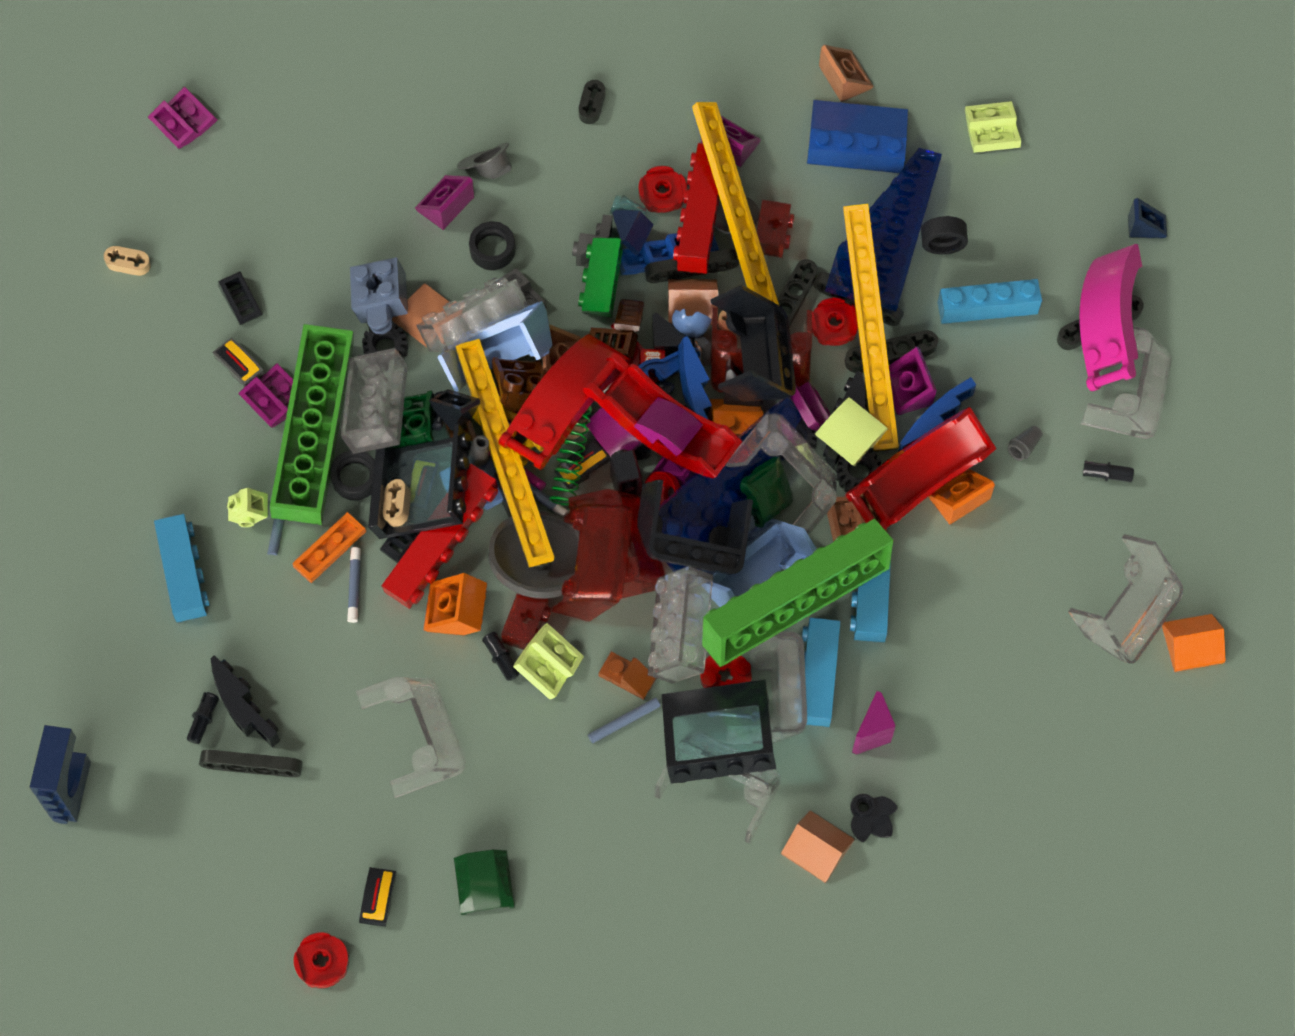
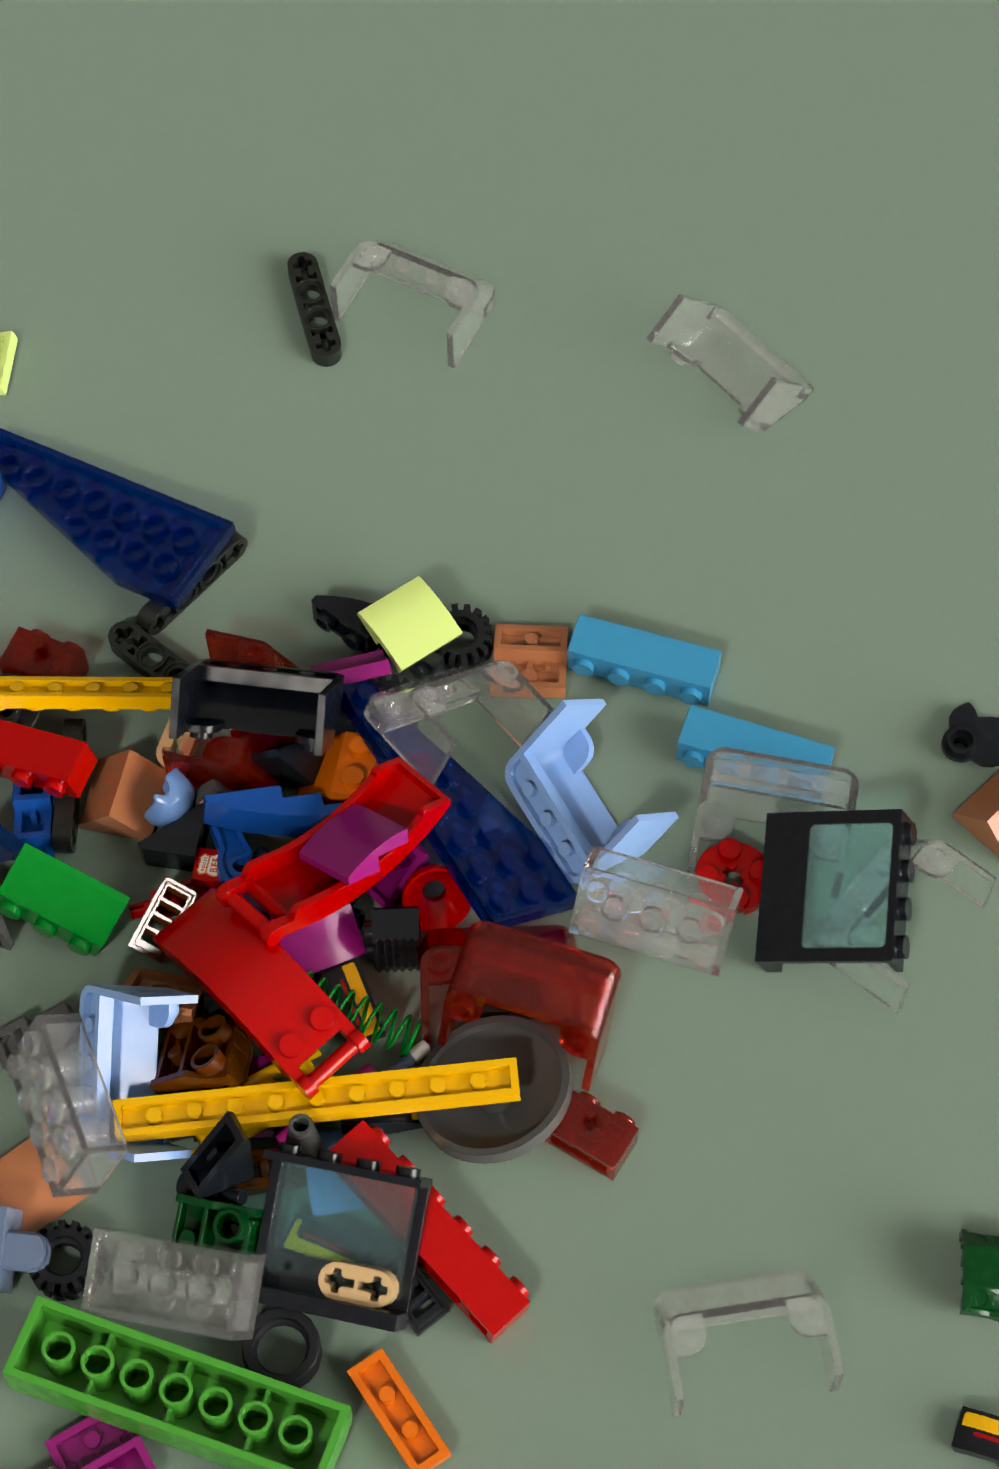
camera: 75 degrees left, 5 degrees down
sand blue bar [347,547,361,623] -> none
orange slope [424,573,487,635] -> none
black axle [482,632,520,681] -> none
yellowish green slope [513,623,584,699] -> none
sand blue bar [587,697,660,744] -> none
dark orange slope [599,651,657,700] -> none
reddish brown slope [614,299,644,332] -> none
black windscreen [637,480,753,575] -> none
bright green brick [702,518,893,667] -> none
dark green slope [740,457,793,528] -> none
red plate [810,298,858,346] -> none
yellow plate [843,204,899,452] -> none
pearl dark grey beam [844,330,938,373] -> none
red windscreen [845,407,996,530] -> none
magenta slope [852,691,896,755] -> none
magenta slope [889,347,937,415] -> none
blue slope [898,377,976,452] -> none
black tyre [921,216,968,255] -> none
orange slope [928,469,995,525] -> none
dark azure brick [937,279,1042,324] -> none
dark grey cone [1008,426,1043,461] -> none
dark pink windscreen [1080,244,1142,392] -> none
black axle [1083,460,1134,482] -> none
dark blue slope [1128,198,1167,238] -> none
orange slope [1161,614,1225,672] -> none

